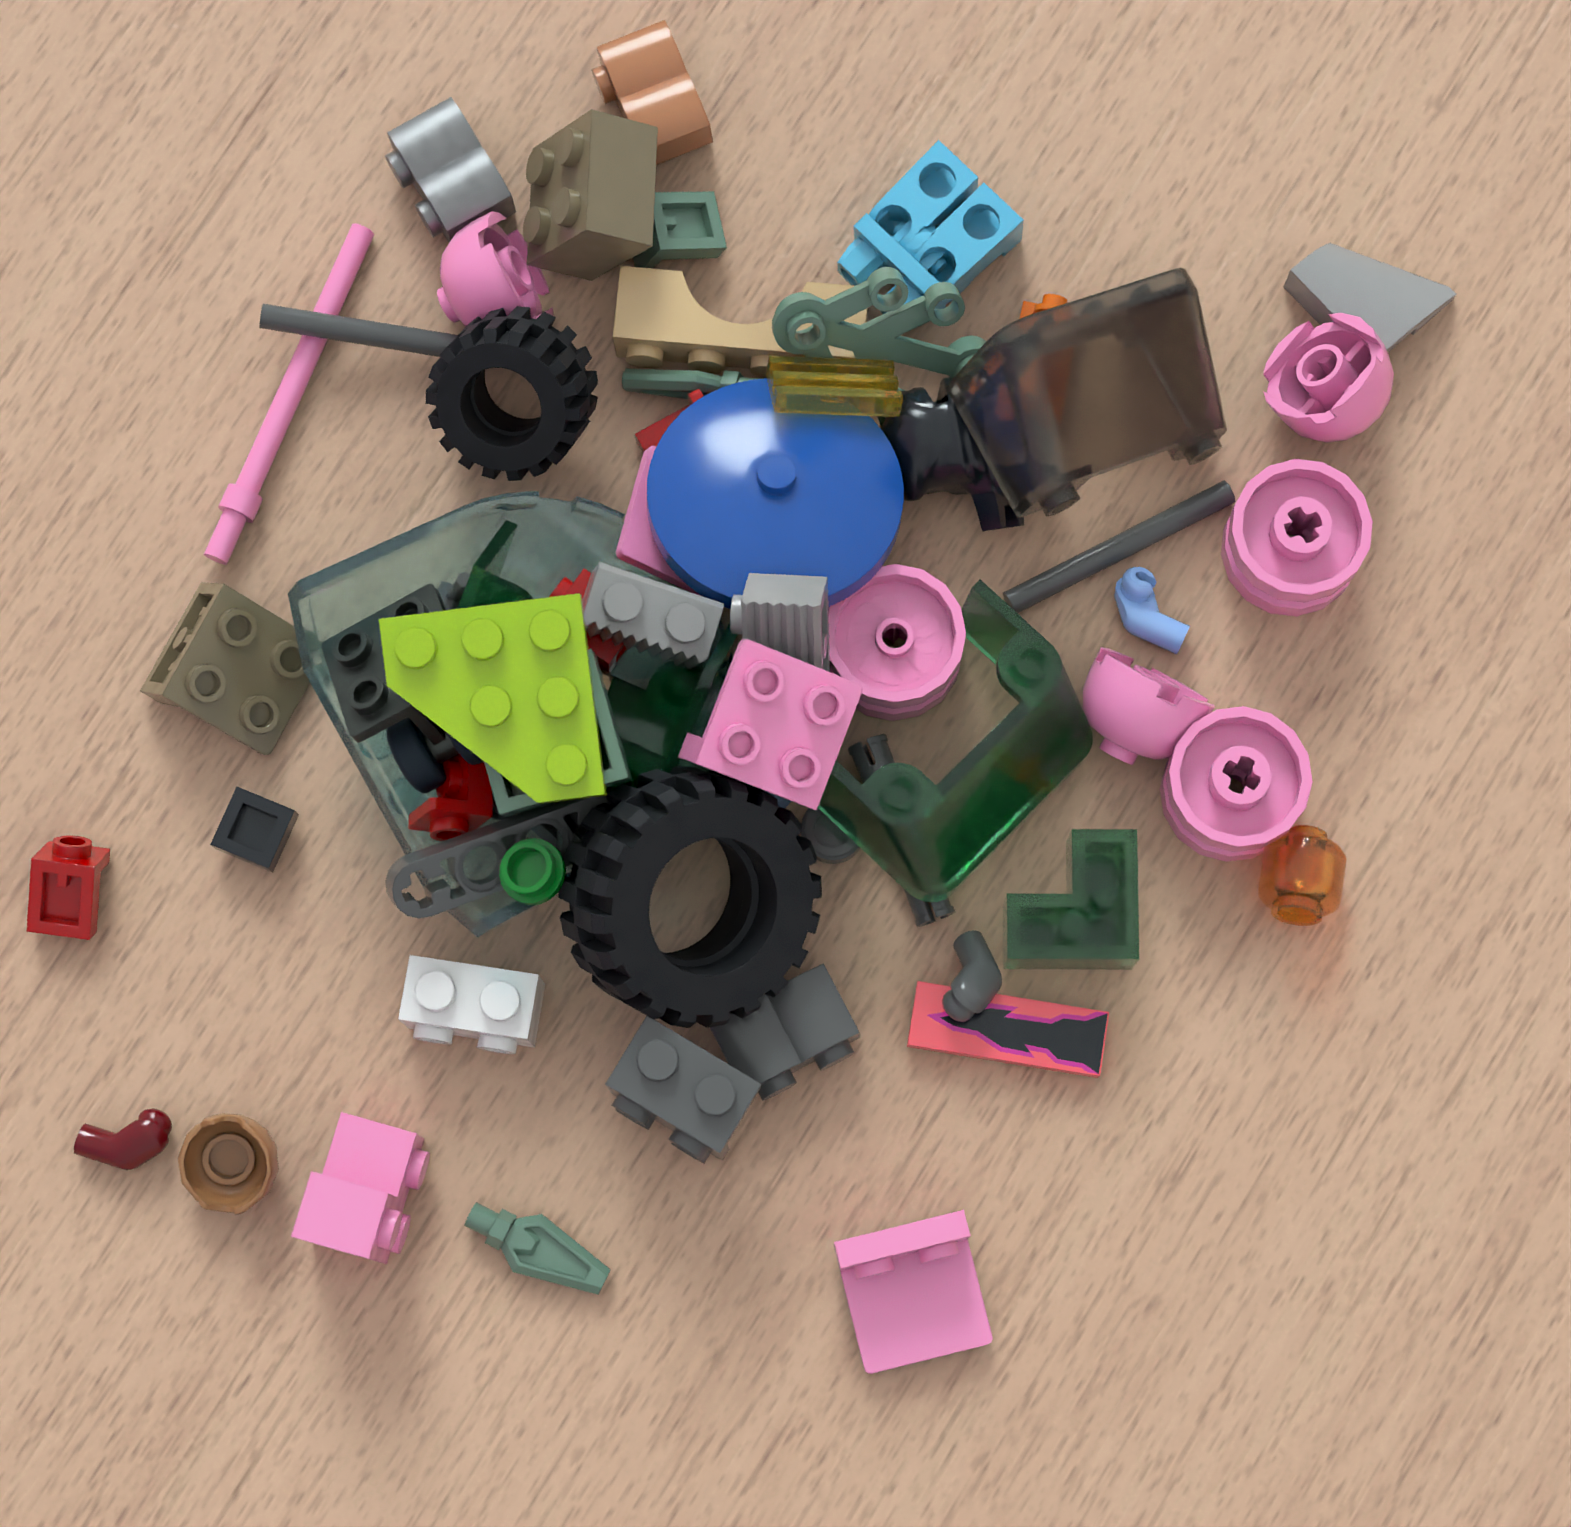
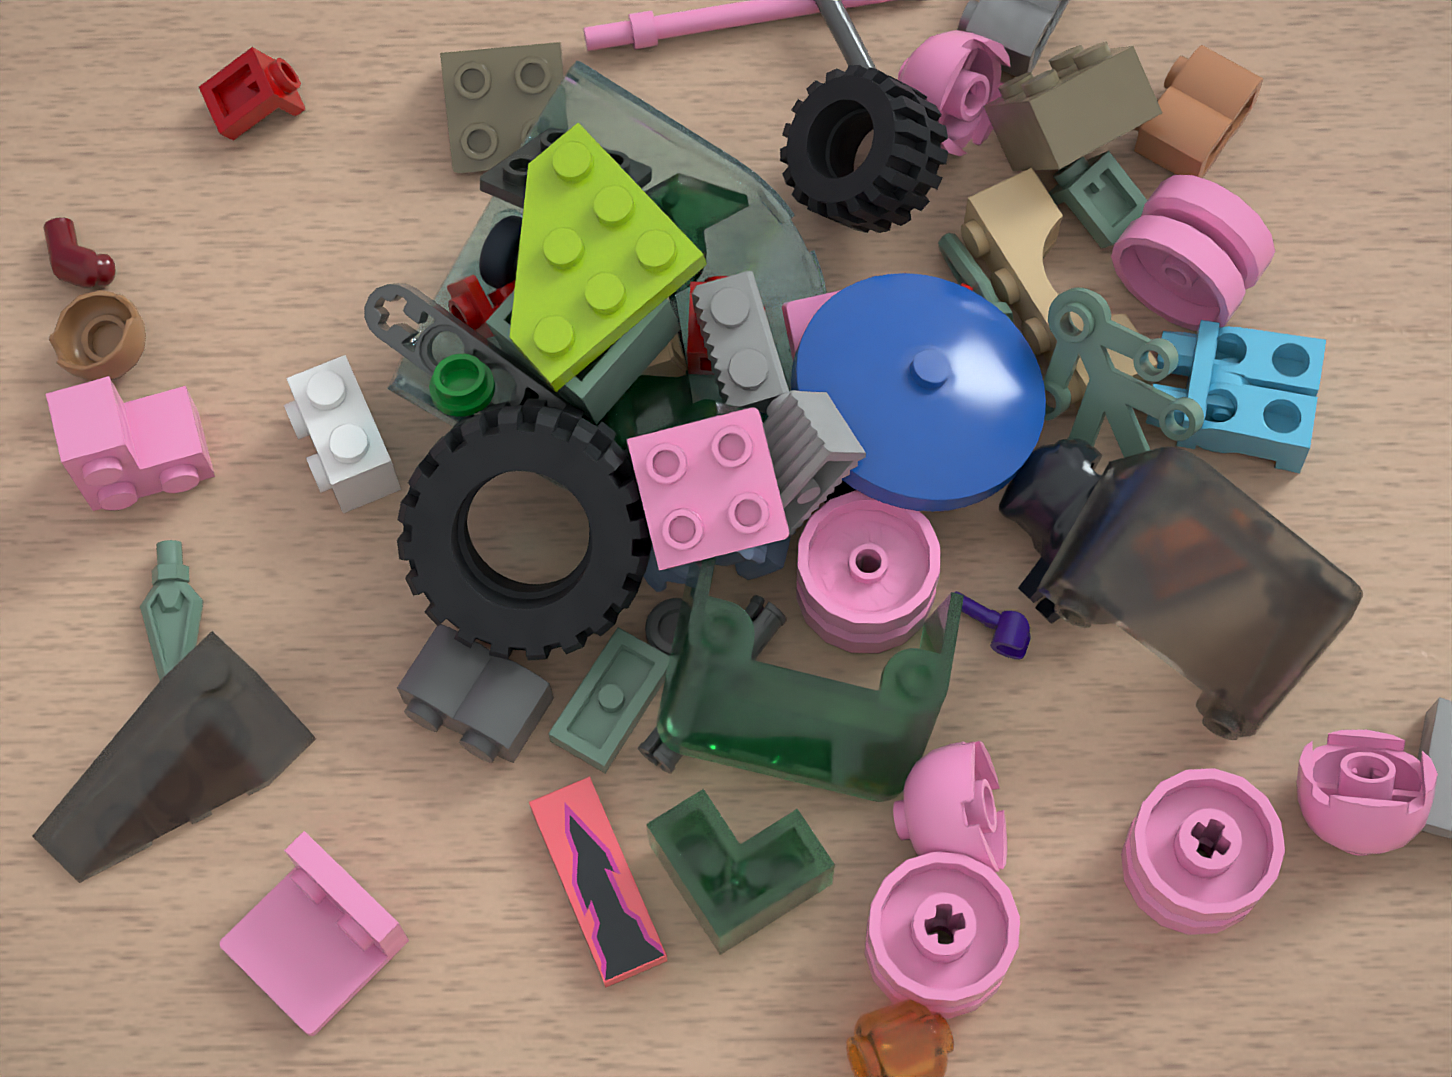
camera: 55 degrees right, 10 degrees down
black plate [210,787,299,873] -> none
dark grey bracket [605,1016,762,1164] -> none
clear yellow tile [766,355,903,417] -> none
dark grey arm [942,930,1002,1022] -> none
dark grey bar [1003,480,1236,615] -> none
light blue arm [1114,567,1190,655] -> none
none -> clear smoke wedge [32,631,316,883]
none -> sand green plate [548,627,674,773]
none -> dark purple hand [949,591,1031,660]
none -> bright pink wheel [1111,175,1275,331]

